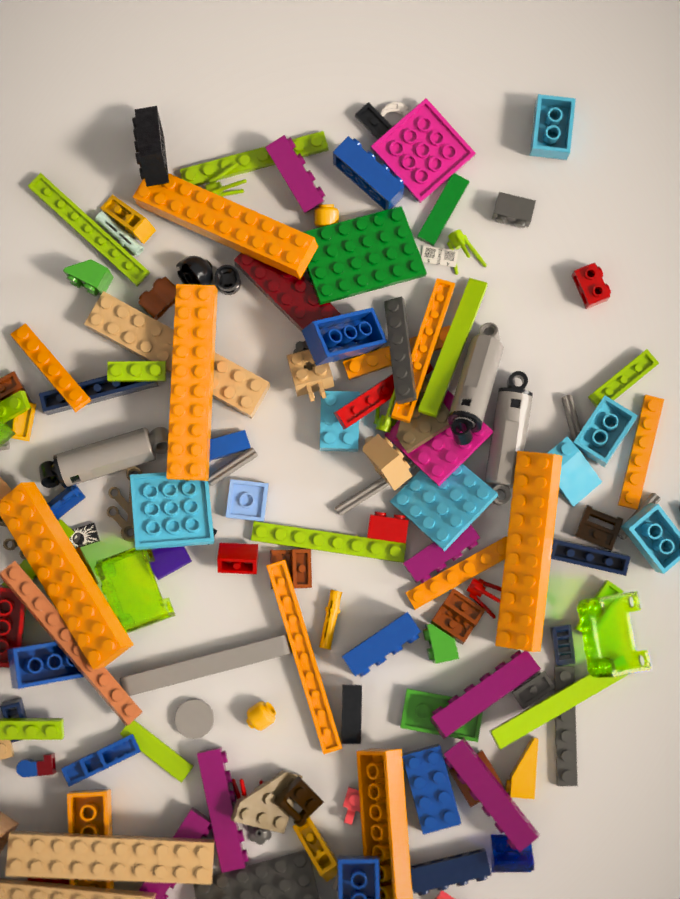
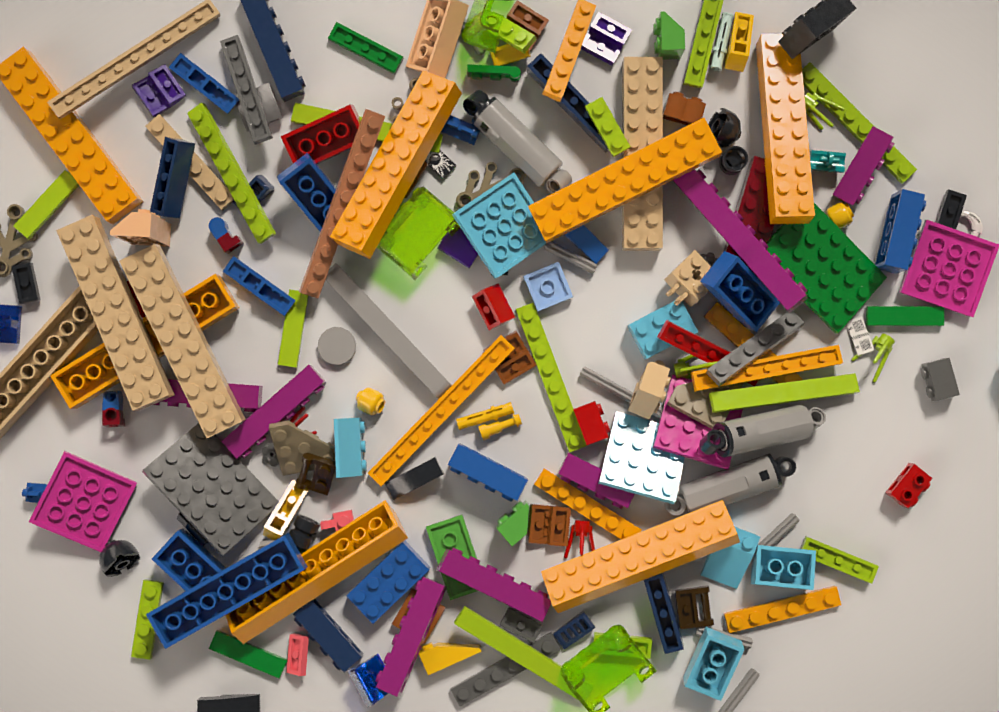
camera: 65 degrees right, 5 degrees up
none -> black wheel [289,514,320,550]
none -> medium azure slope [334,418,367,478]
none -> green plate [467,64,521,82]
none -> yellow piece [478,414,522,441]
none -> slope [581,12,632,66]
none -> magenta brick [673,169,808,313]
none -> teal hips [810,150,846,173]

